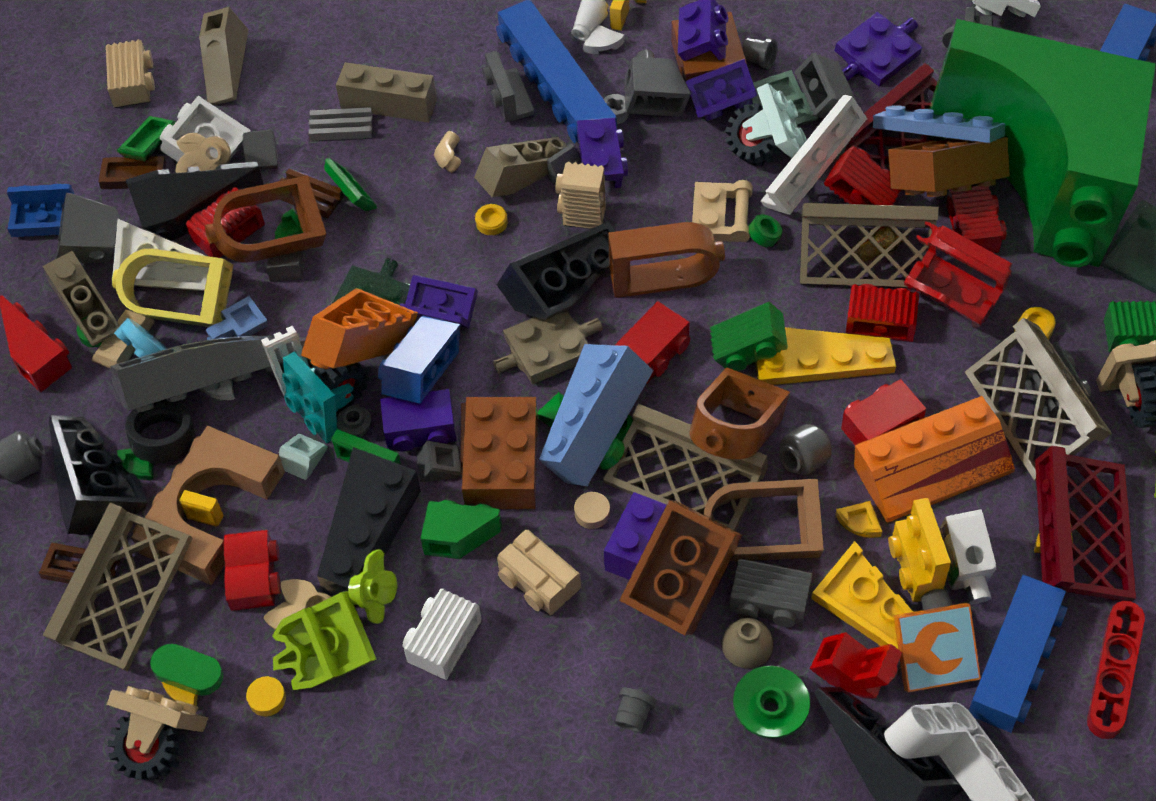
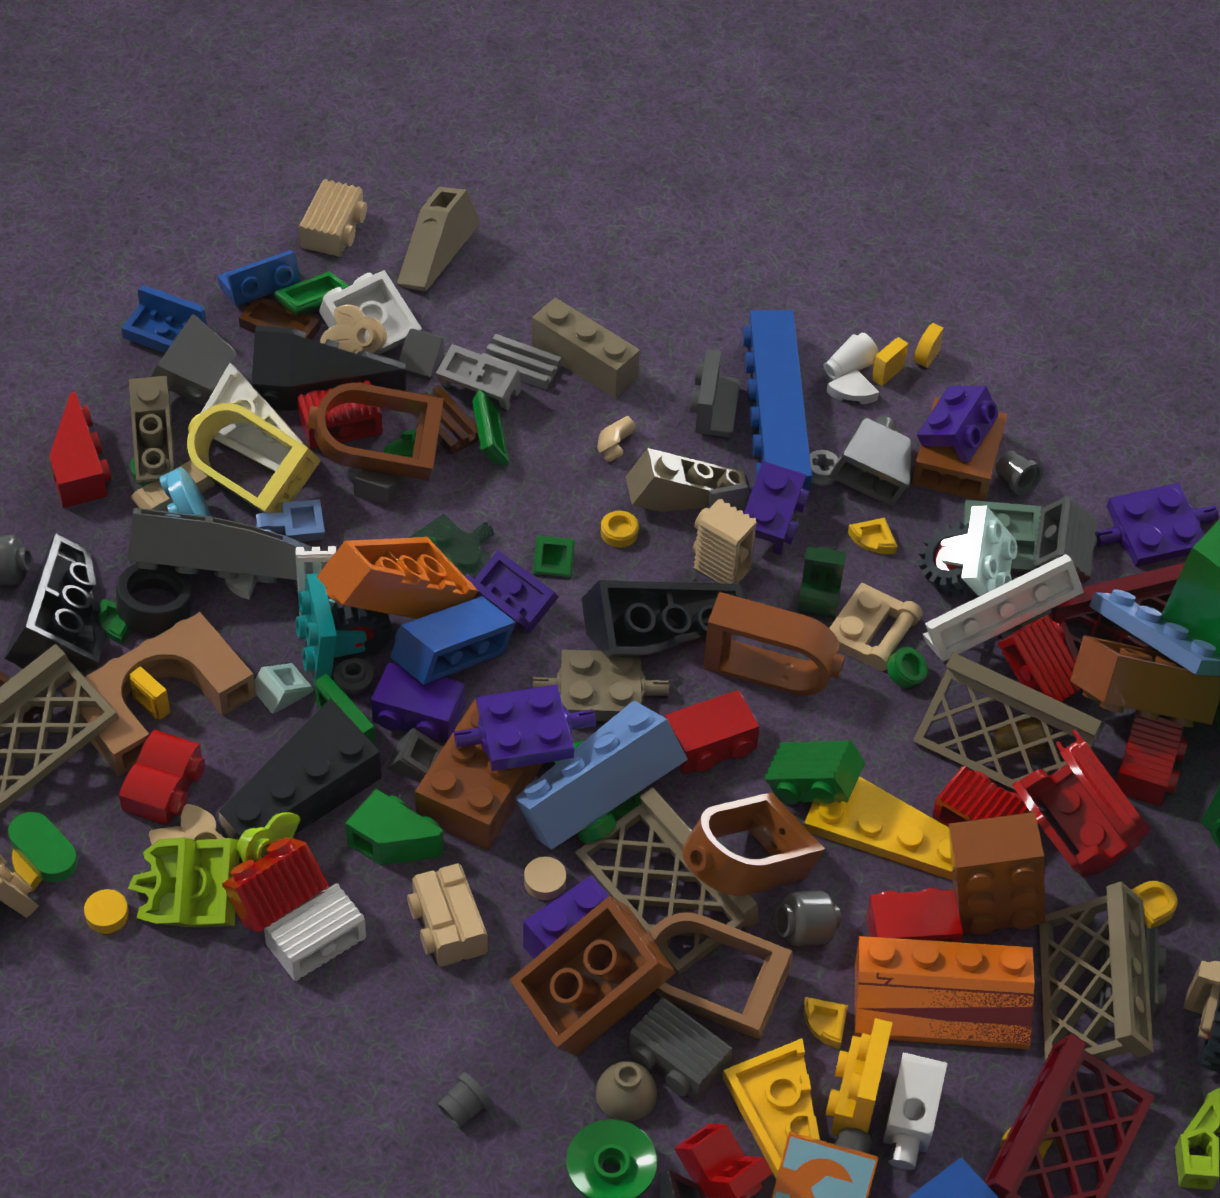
camera: 20 degrees right, 5 degrees down
dark purple bracket [686,58,757,121] -> none
none -> blue bracket [217,250,301,306]
none -> red brick [222,837,329,932]
none -> light grey hinge [436,344,522,410]
none -> dark purple plate [454,684,596,771]
none -> green slope [533,535,575,578]
none -> dark green plate [797,546,846,618]
none -> yellow tile [848,518,897,555]
none -> dark orange brick [949,812,1046,935]

